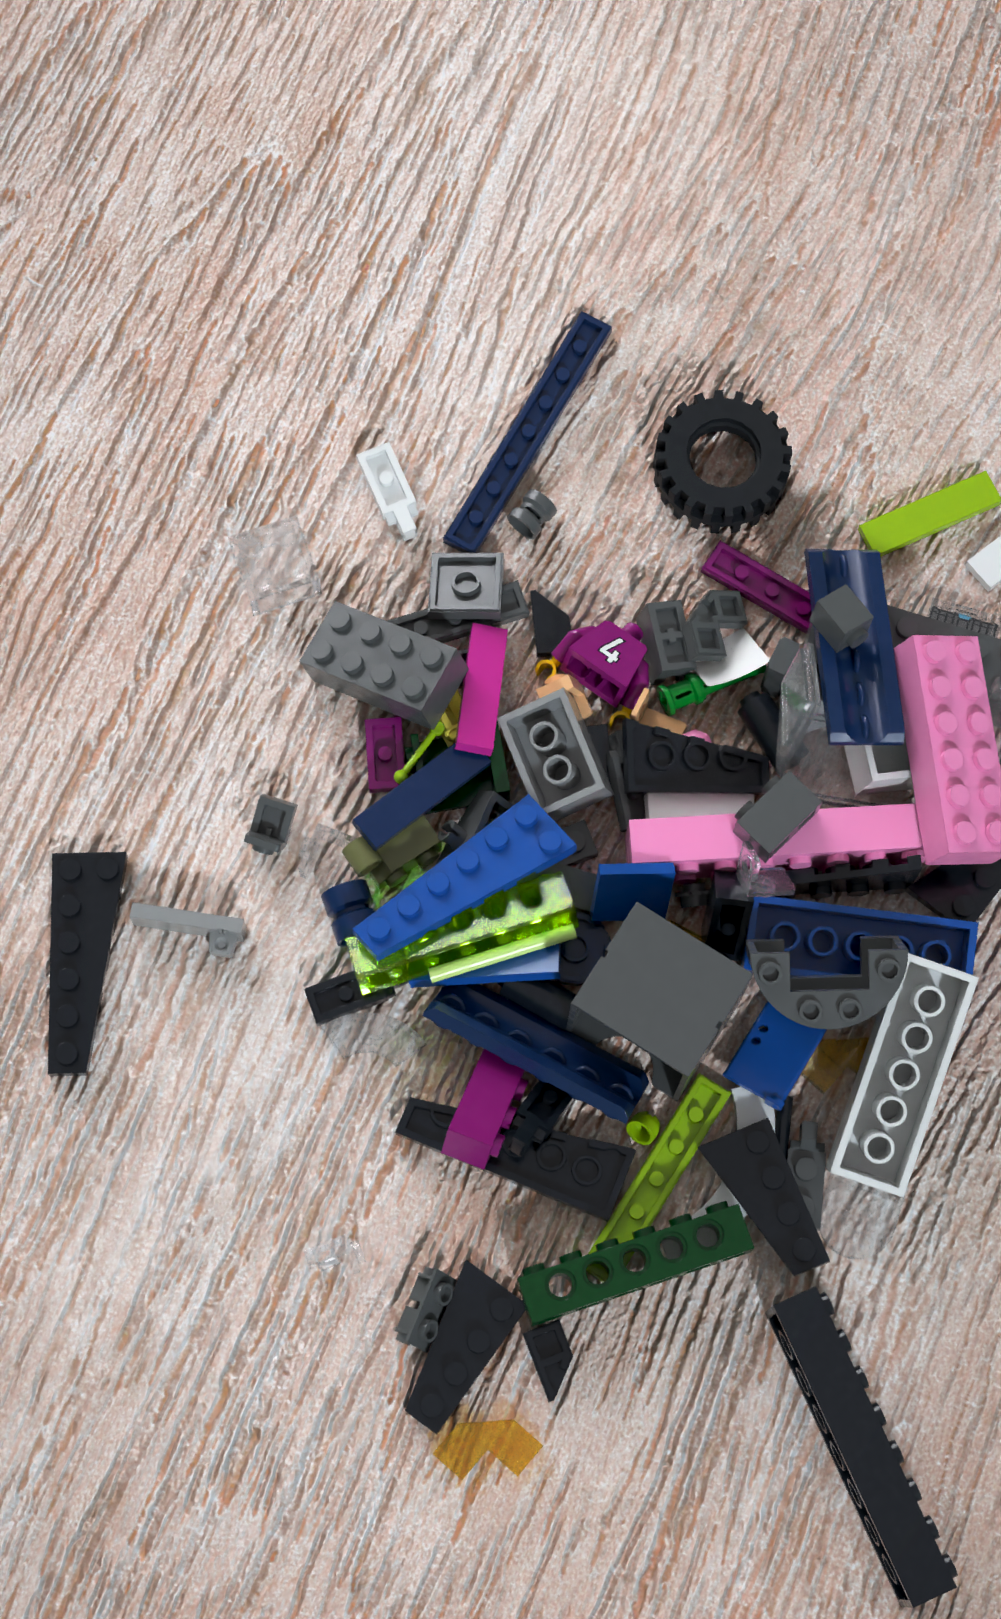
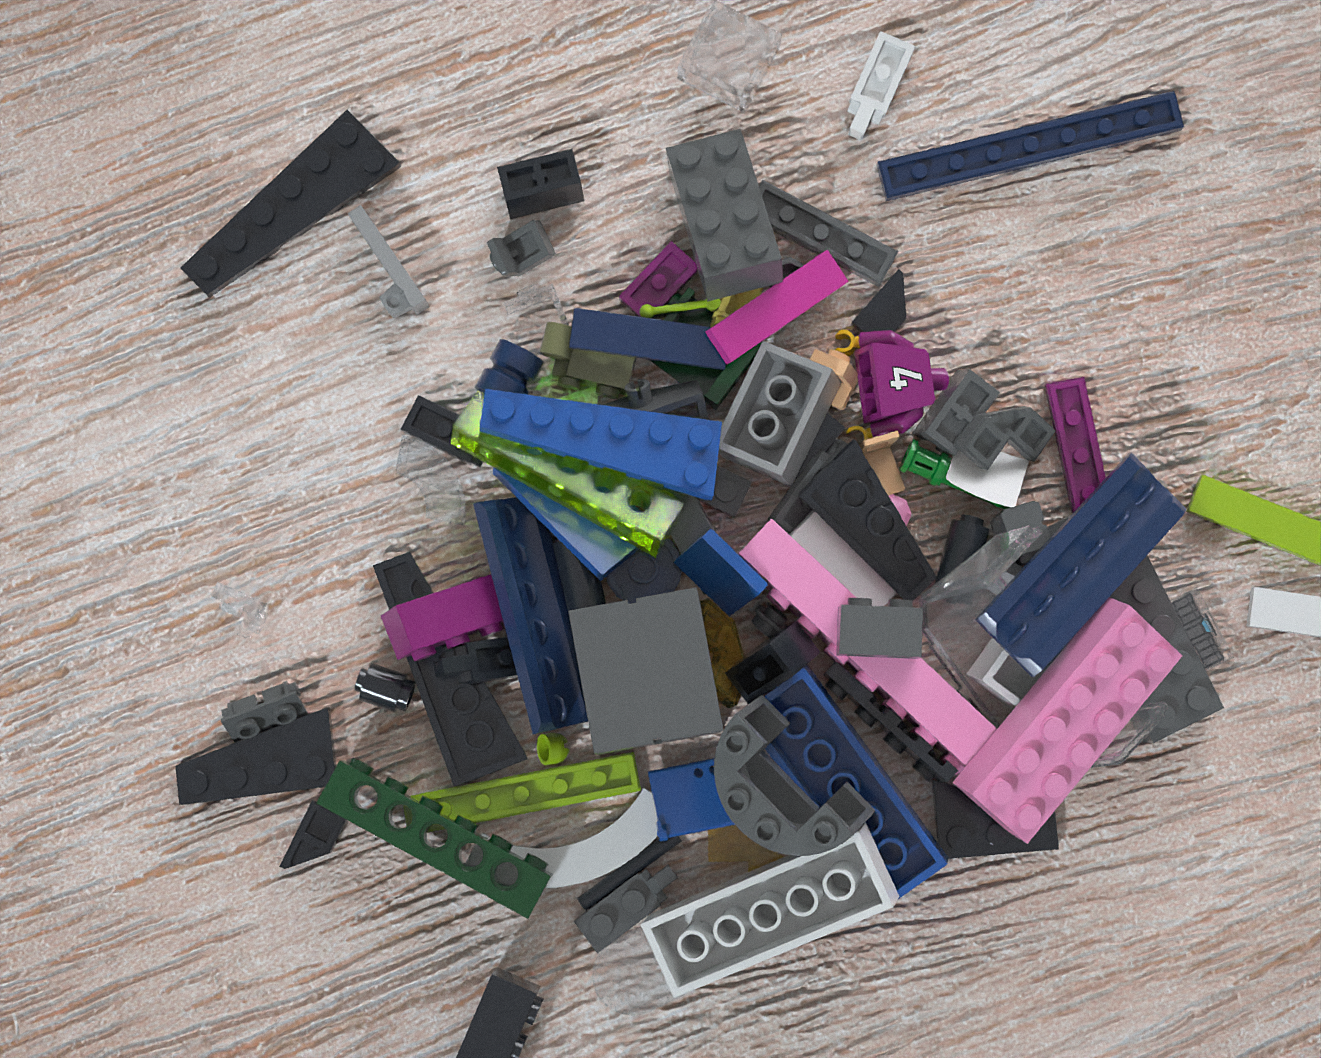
camera: 50 degrees right, 10 degrees up
tile [428,553,505,619] -> none
yellowish green bar [428,923,577,983] -> none
clear yellow tile [433,1419,543,1480] -> none
dark grey wheel [507,489,557,540] -> none
black tyre [653,390,792,534] -> none
black wing [698,1118,830,1277] -> none
clear bracket [736,841,796,897] -> none
dark grey brick [809,584,874,653] -> none
none -> black brick [354,663,416,712]
none -> black hinge [497,149,585,220]

